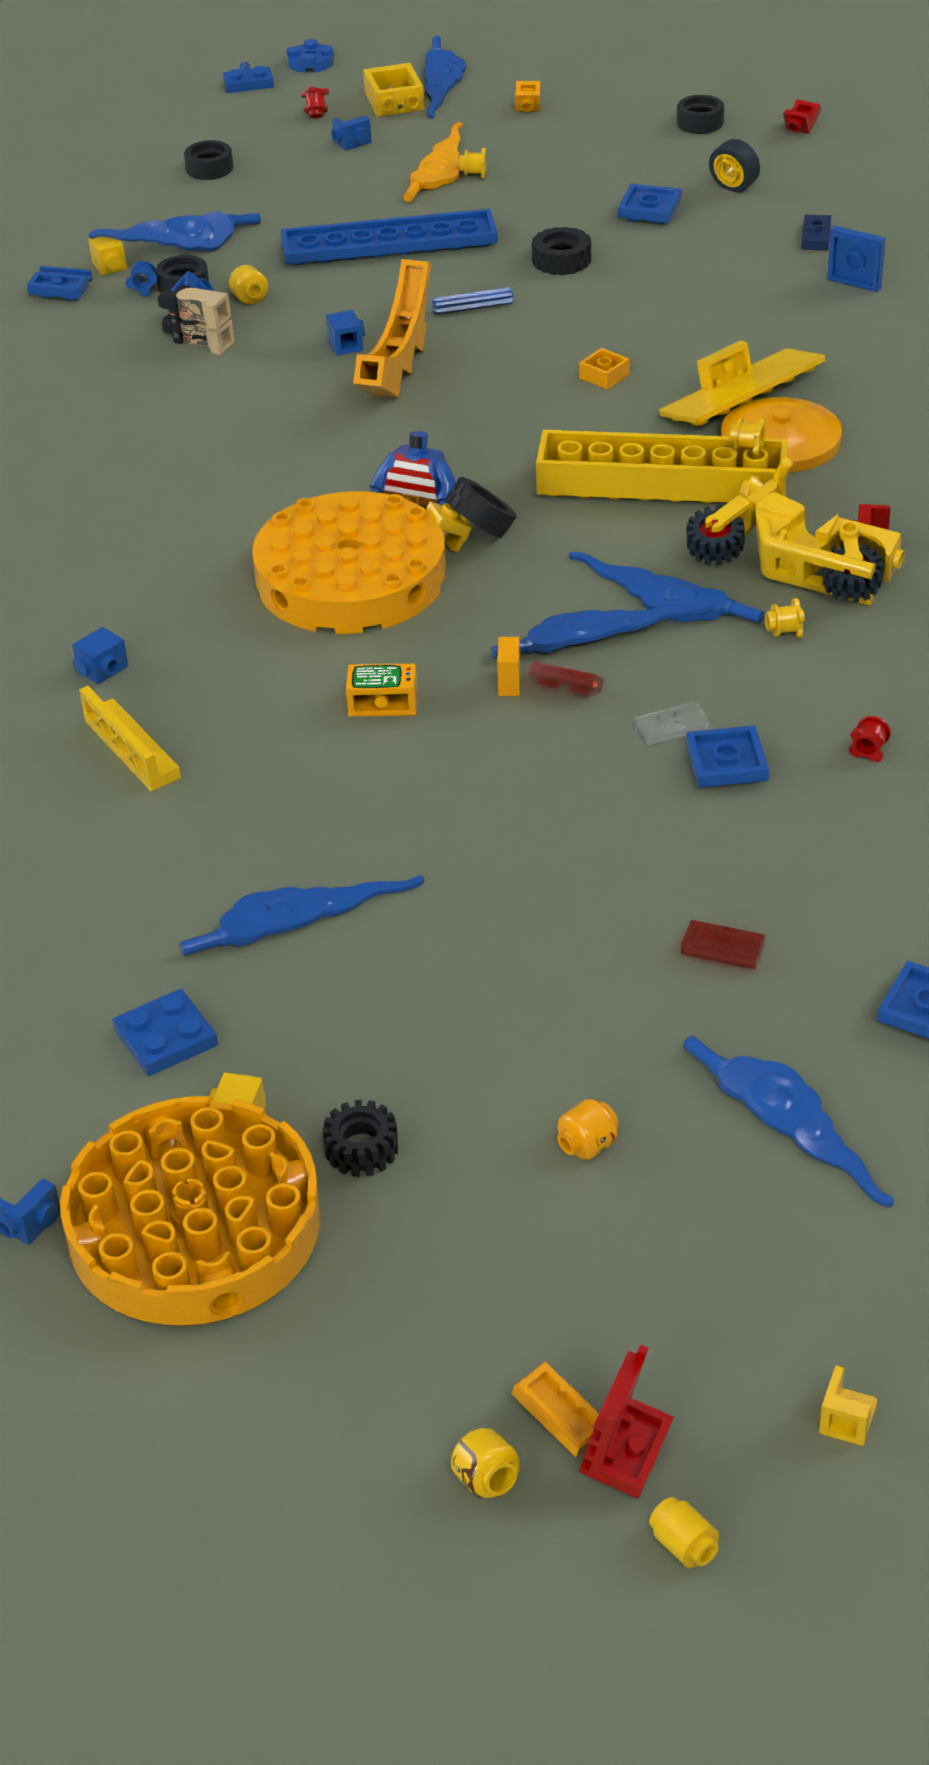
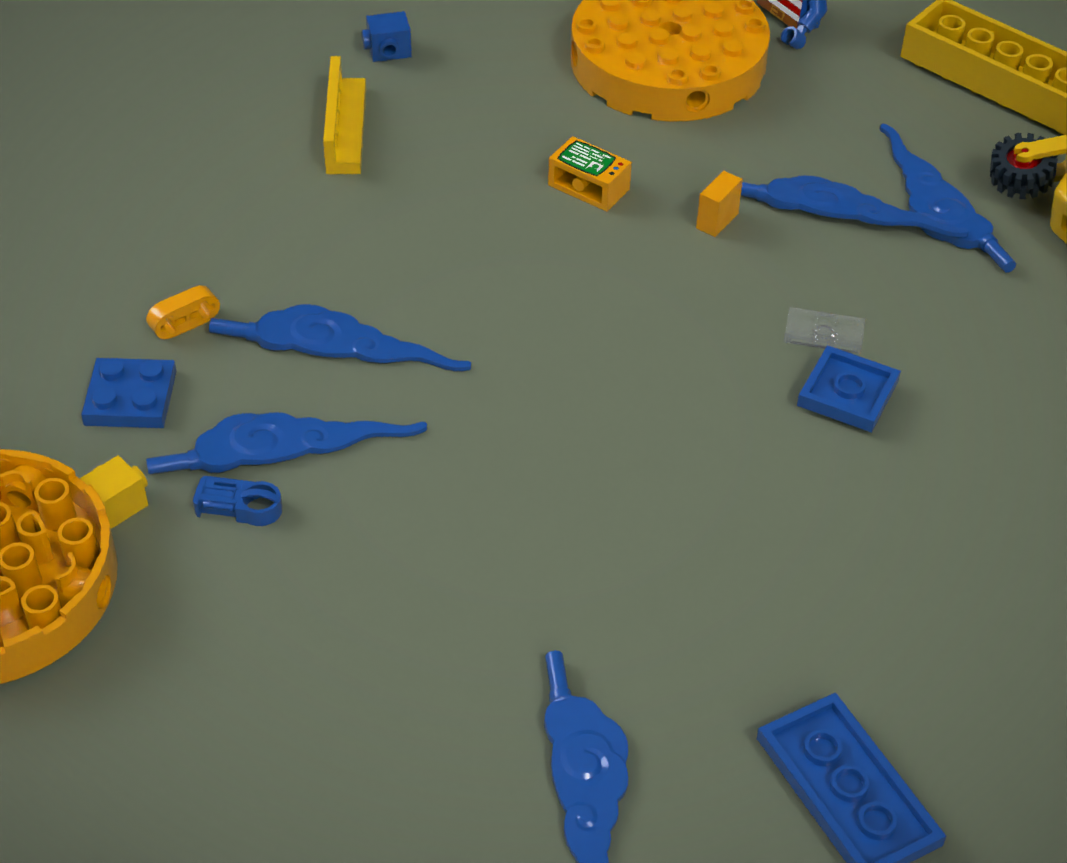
camera: 30 degrees right, 5 degrees up
black tyre [322,1100,399,1177] -> none
yellow bracket [426,502,472,552] -> none
black tyre [446,477,517,538] -> none
clear red plate [529,661,604,696] -> none
light orange head [557,1099,619,1160] -> none
clear red plate [681,920,765,970] -> none
yellow brick [765,598,805,638] -> none
red brick [849,716,891,762] -> none
none -> light orange beam [146,285,220,339]
none -> blue piece [146,412,427,475]
none -> blue piece [193,476,282,526]

